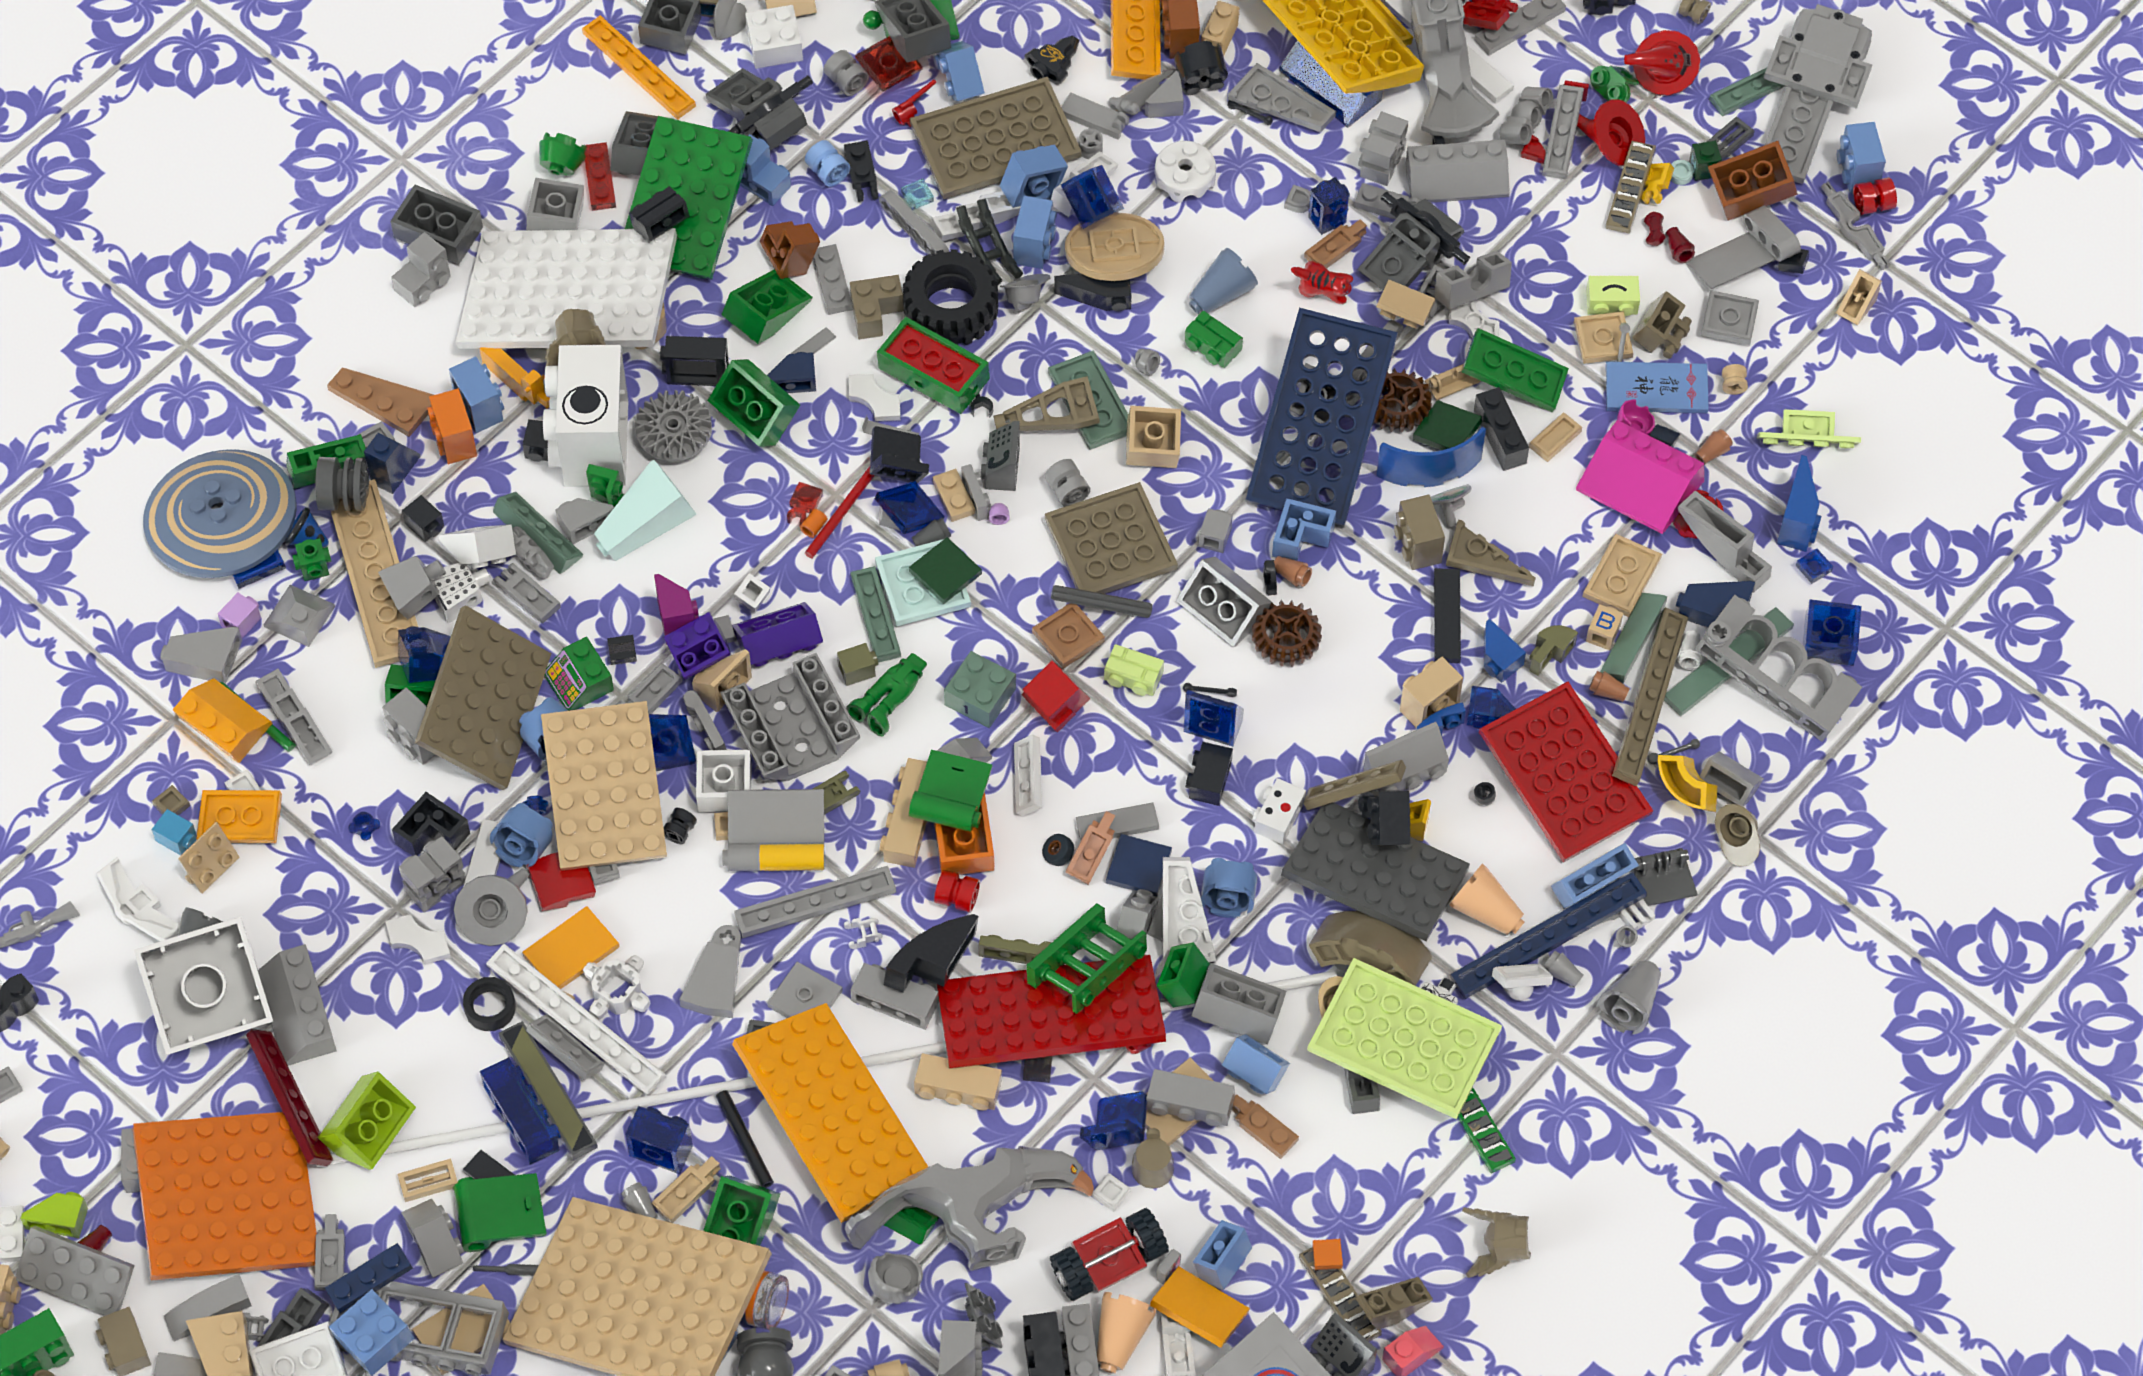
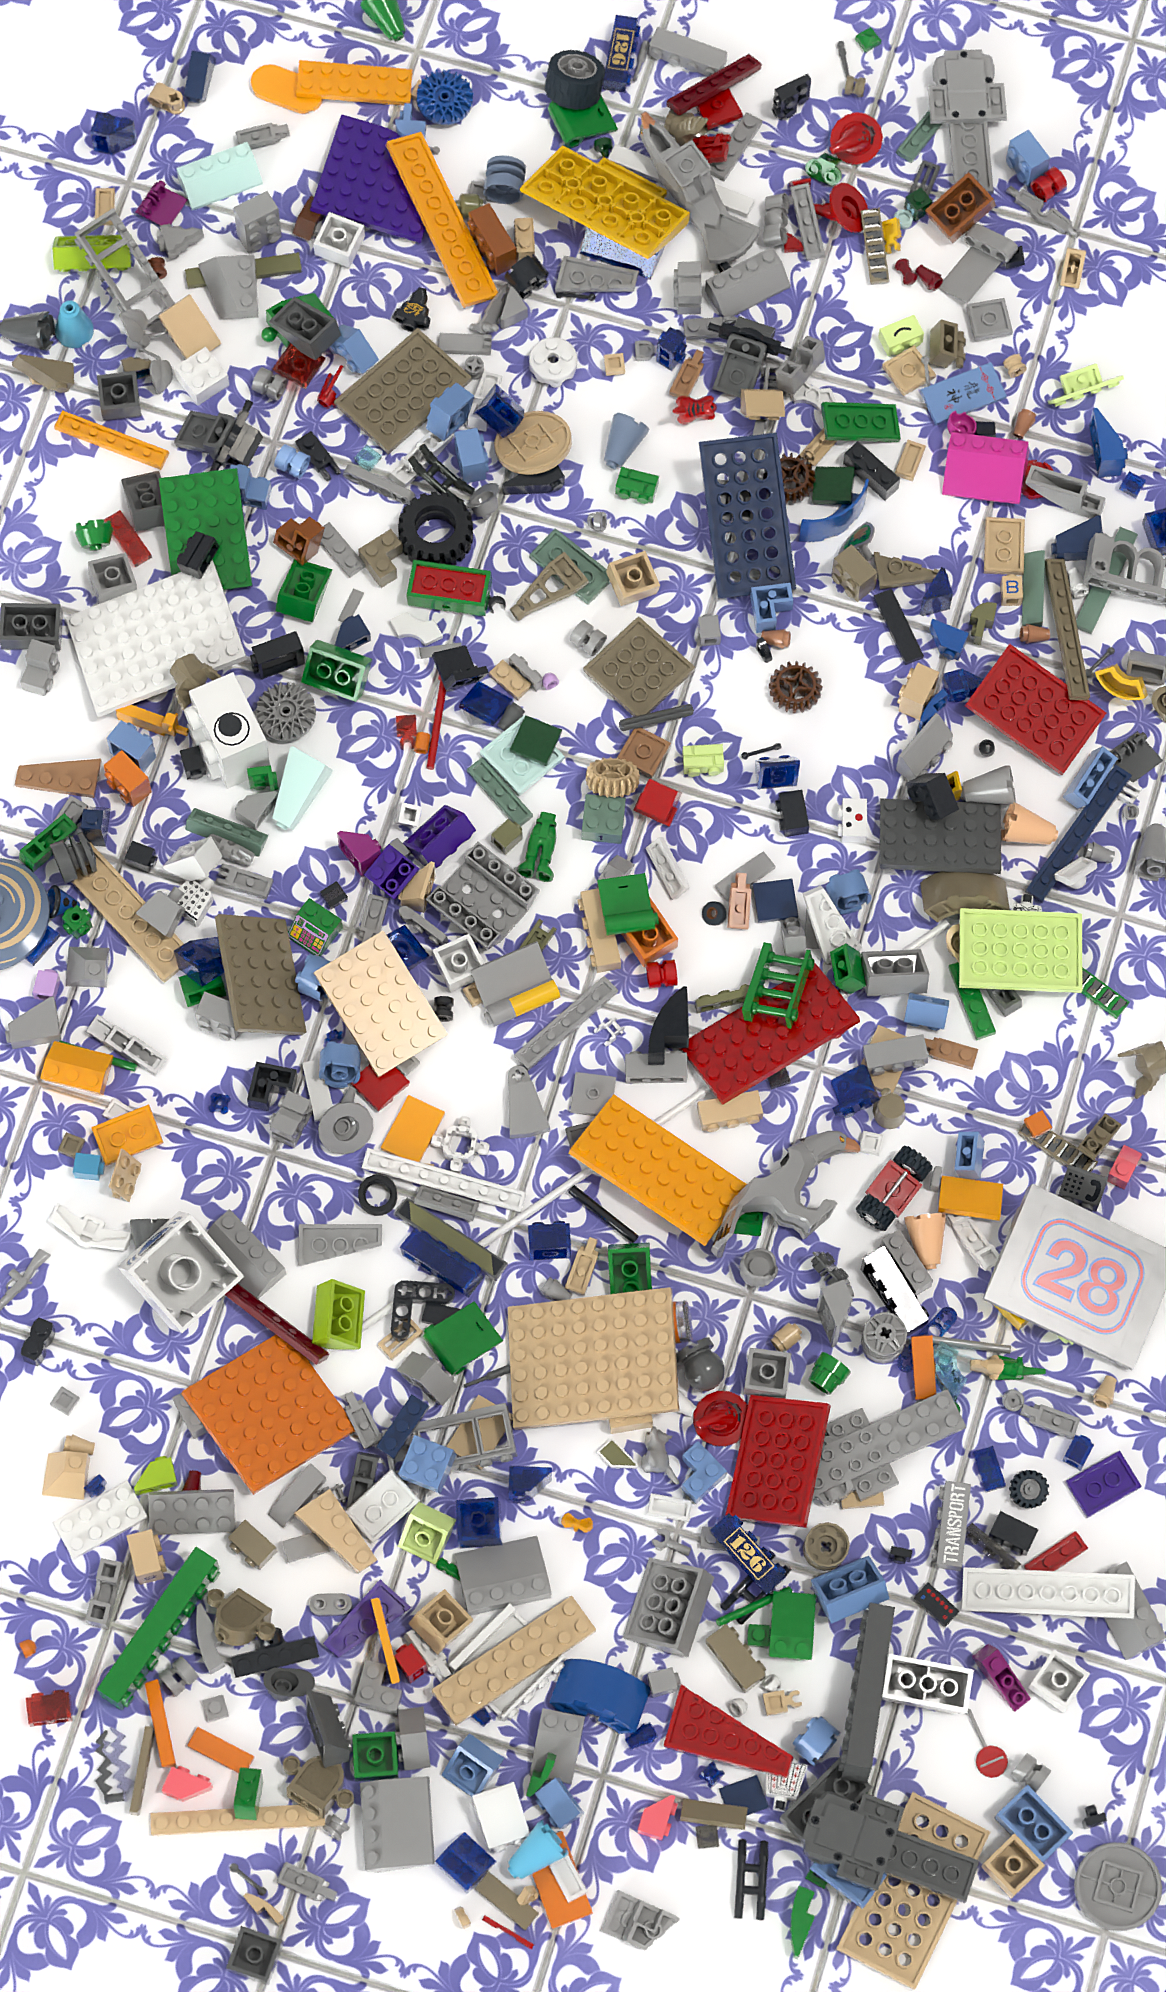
camera: 25 degrees left, 10 degrees up
white tile [385,914,451,964] -> none
dark grey slope [981,421,1020,491] -> none
light grey slope [1176,557,1273,647] -> none
dark tan tile [1303,760,1406,810] -> none
none -> light grey wing [298,1224,382,1266]
none -> black beam [391,1280,455,1341]
none -> tan gear [585,757,640,798]
none -> tan plate [604,353,625,376]
none -> clear blue slope [920,567,953,616]
none -> green plate [948,962,996,1041]
none -> light grey cone [961,765,1016,805]

